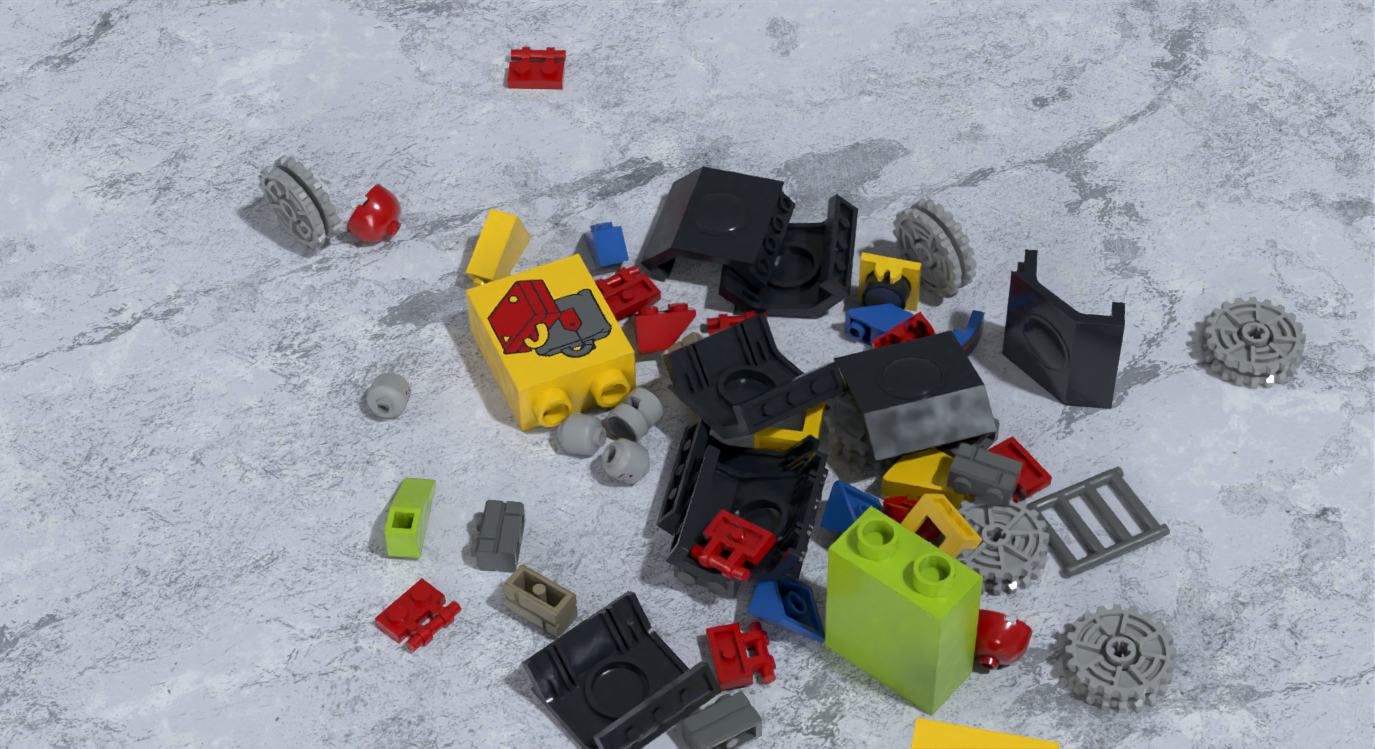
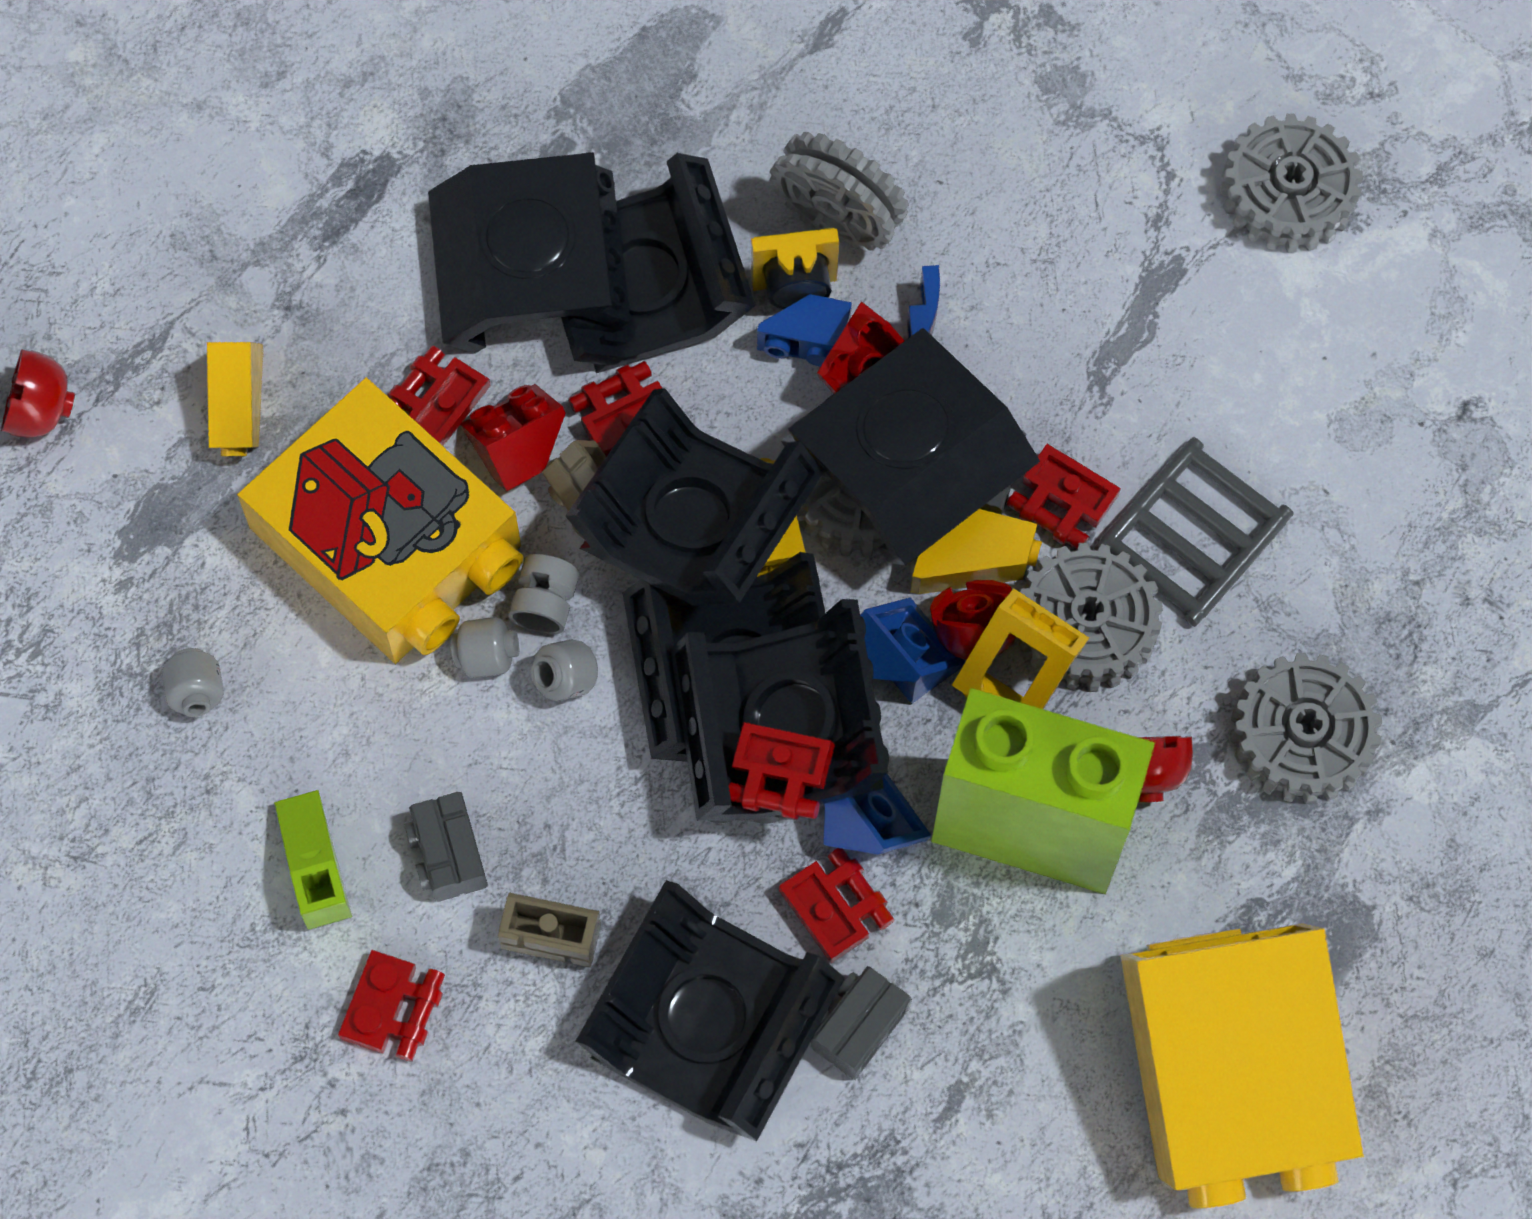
camera: 25 degrees left, 20 degrees up
red plate [507,47,566,90] -> none
blue slope [583,221,629,267] -> none
dark grey brick [947,442,1023,507] -> none
black panel [1002,249,1125,409] -> none

